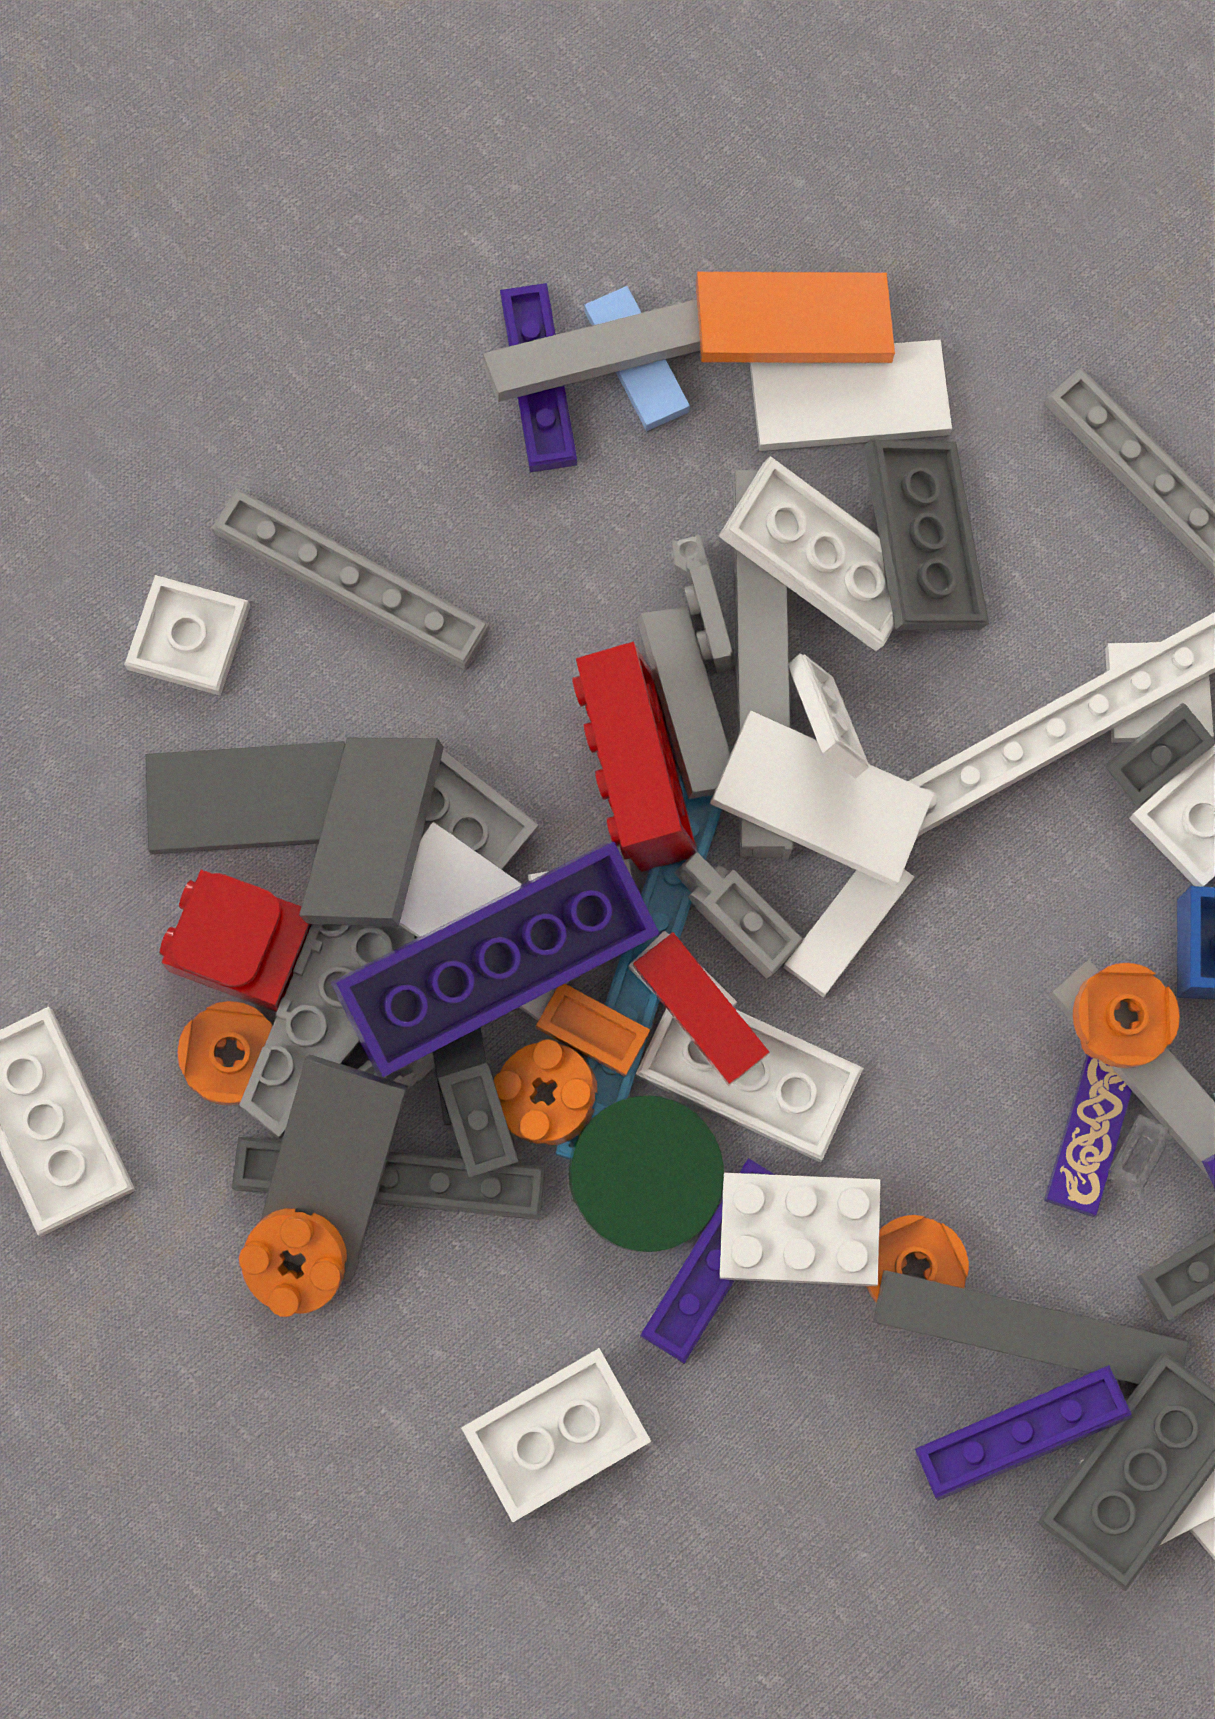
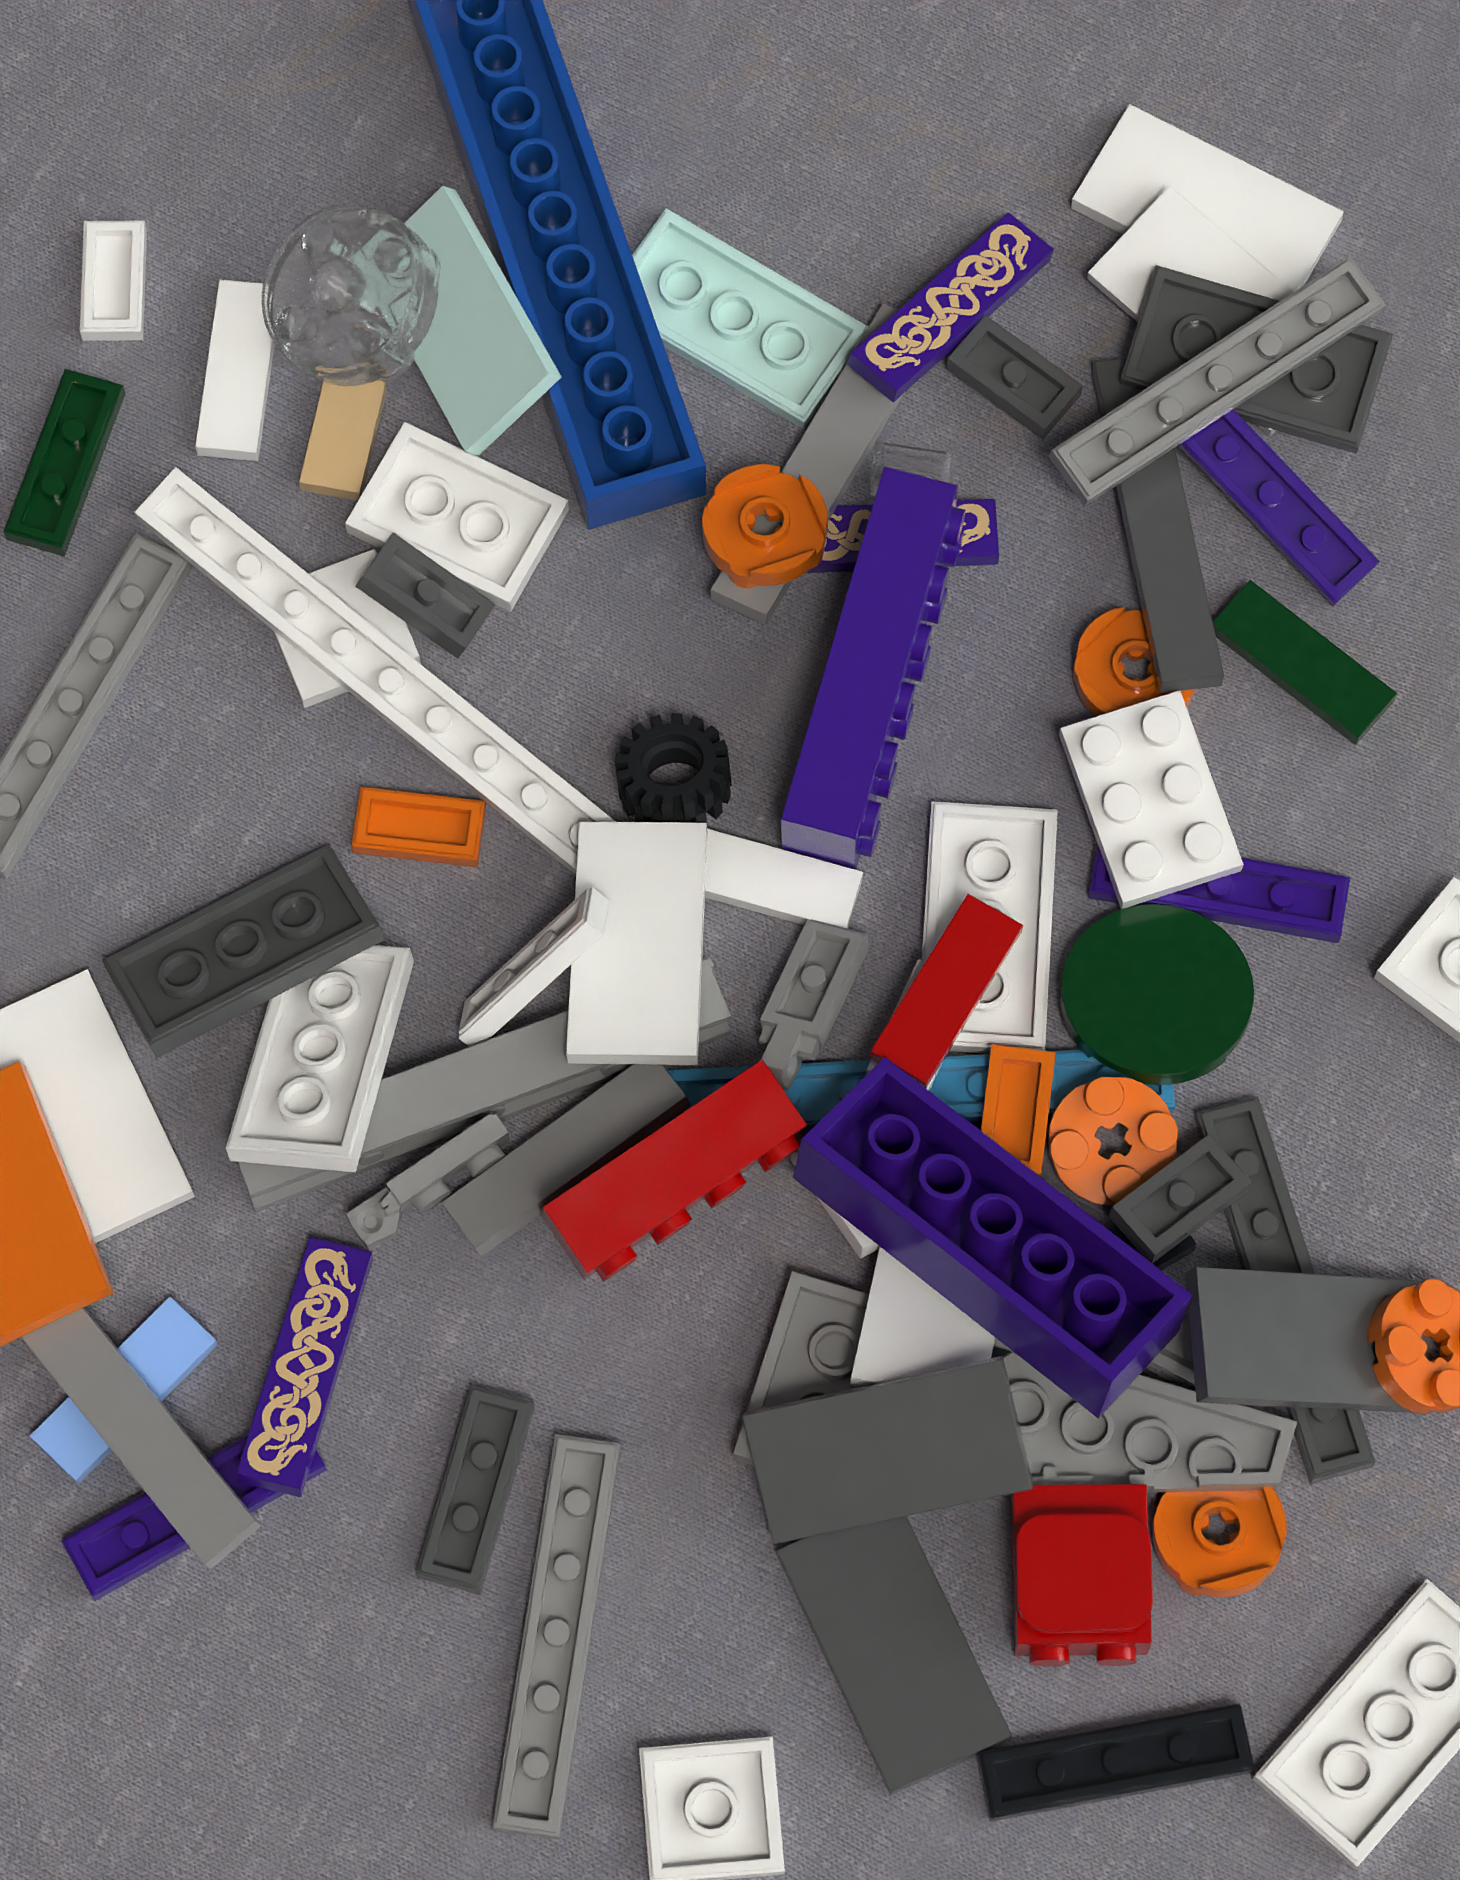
camera: 110 degrees left, 5 degrees down
none -> tile [236,1237,373,1497]
none -> orange tile [351,787,486,867]
none -> dark grey tile [416,1386,535,1595]
none -> black tyre [615,713,732,823]
none -> dark purple brick [781,466,966,870]
none -> black tile [977,1703,1255,1822]
none -> light grey tile [1048,256,1386,507]
none -> dark green tile [1213,580,1397,745]

